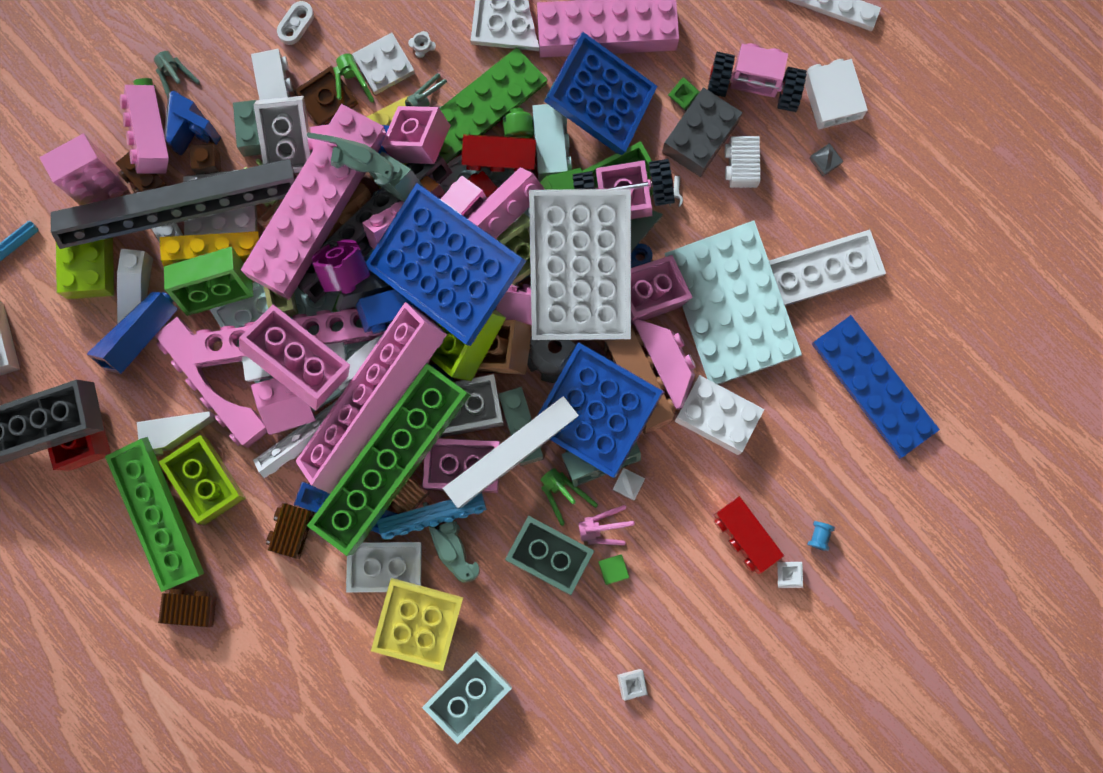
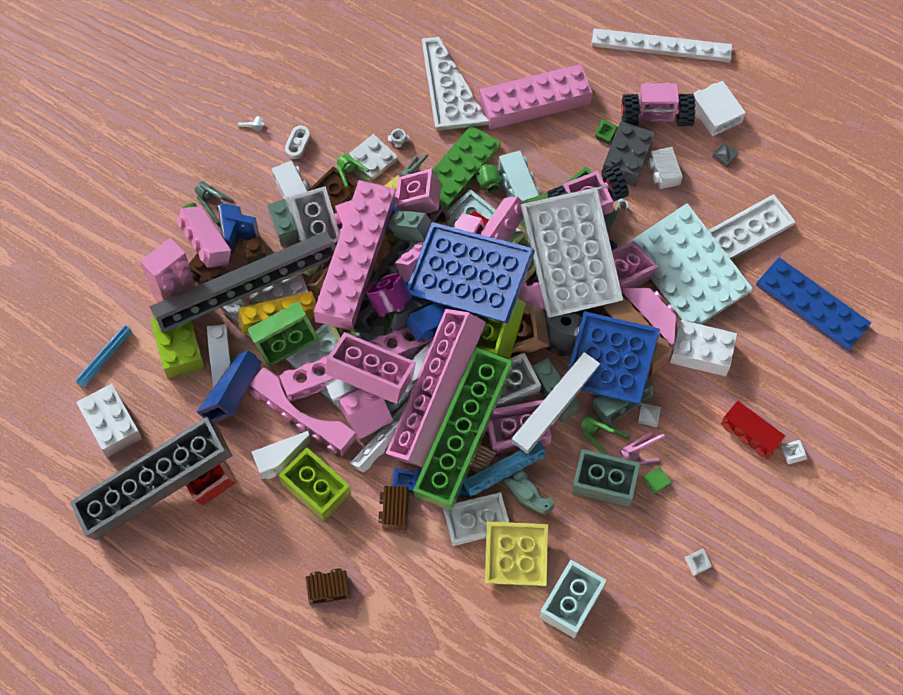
camera: 15 degrees left, 15 degrees down
bright green plate [105,437,205,592] -> none
sand green animal [307,132,394,185] -> none
red brick [462,134,536,173] -> none
blue plate [544,32,657,155] -> none
dark azure bush [807,521,835,551] -> none

